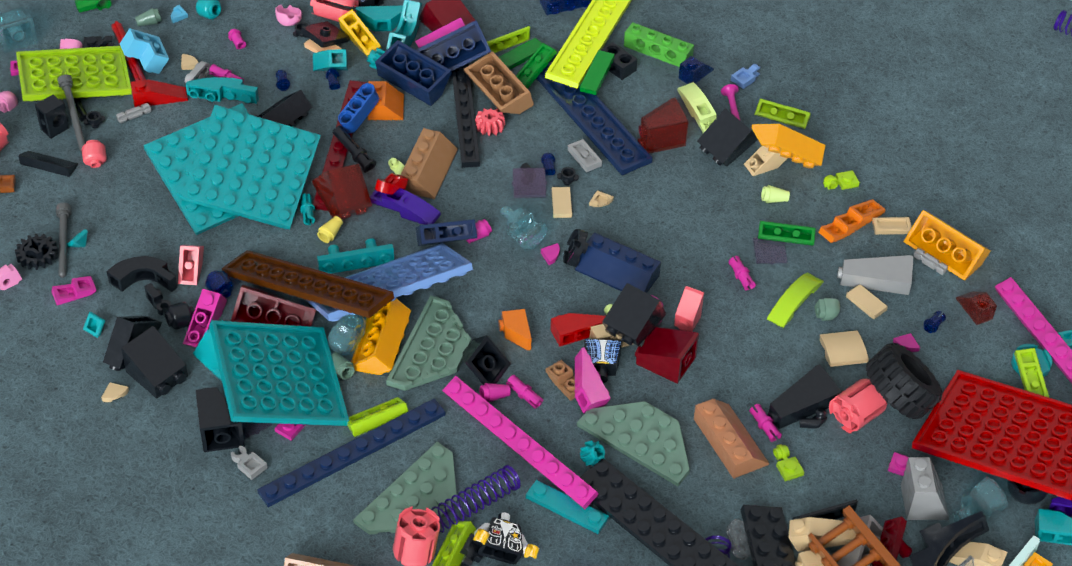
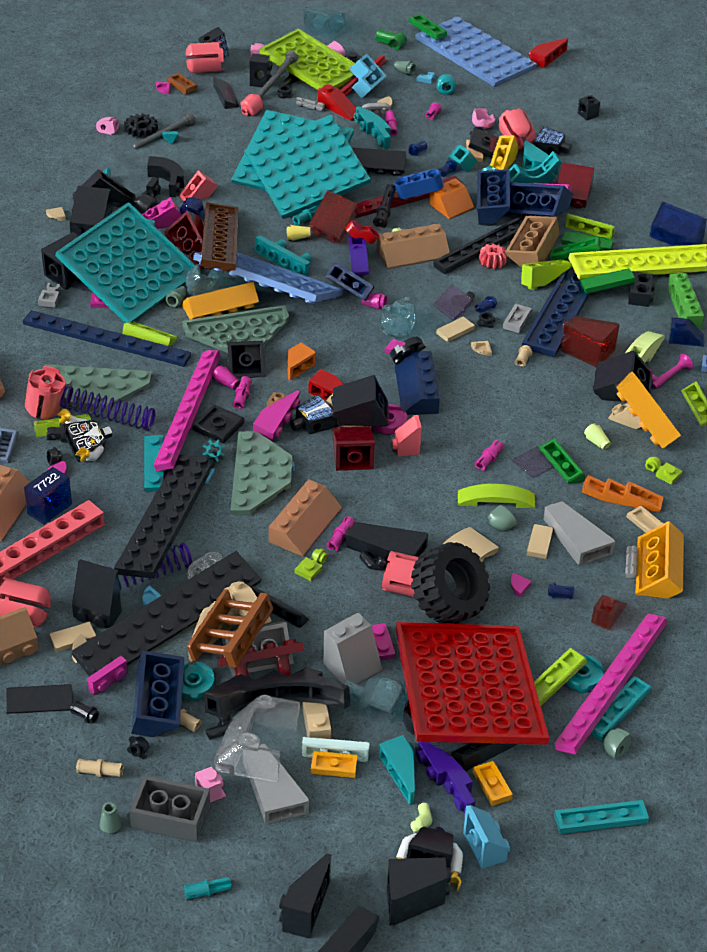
camera: 55 degrees right, 5 degrees down
dark pink slope [52,276,96,305] -> none
none -> black plate [192,405,244,444]
none -> tan pin [515,345,532,367]
none -> lime slope [521,260,572,289]

